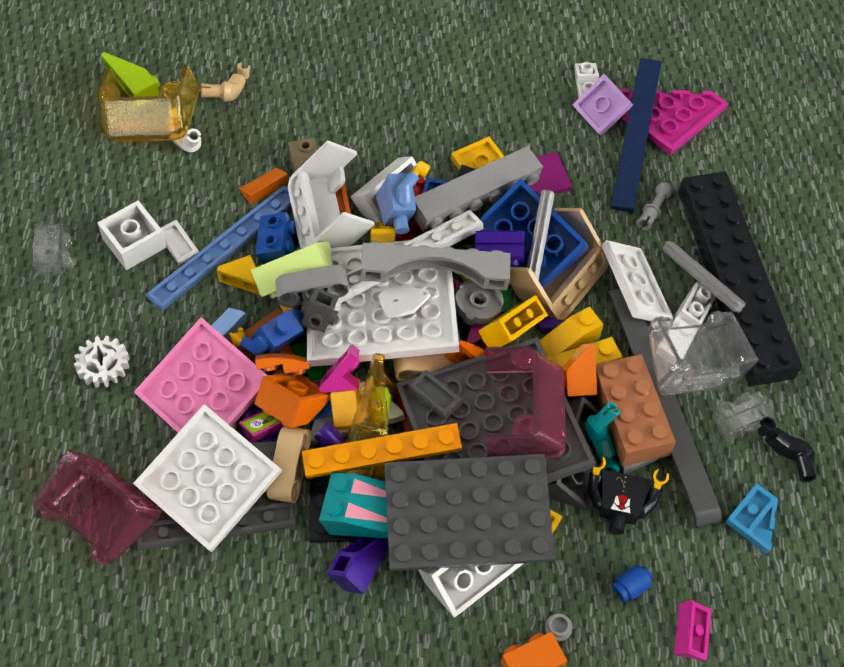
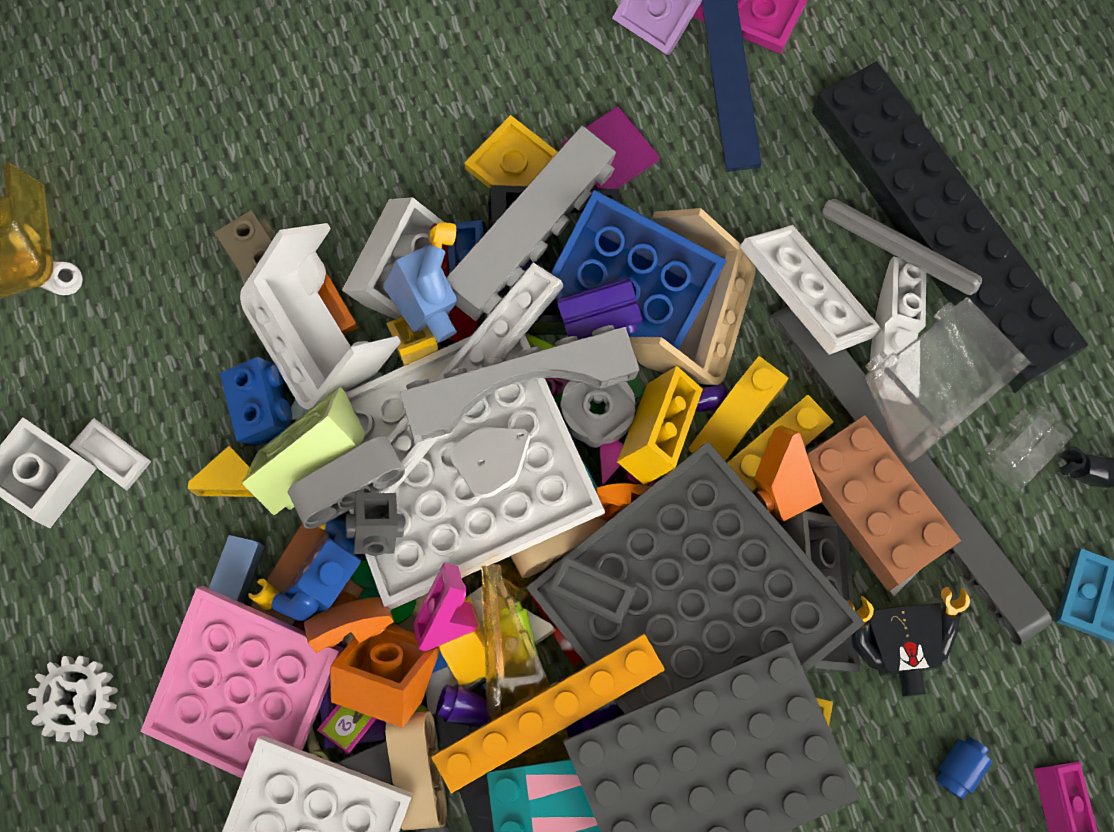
camera: 15 degrees left, 15 degrees up
medium blue tile [146,184,292,311] -> none
tan arm [201,63,250,102] -> none
orange slope [239,167,289,205] -> none
clear pink windscreen [485,346,566,458] -> none
light grey axle [527,190,554,281] -> none
teal arm [585,402,621,472] -> none
light grey pin [637,182,673,231] -> none

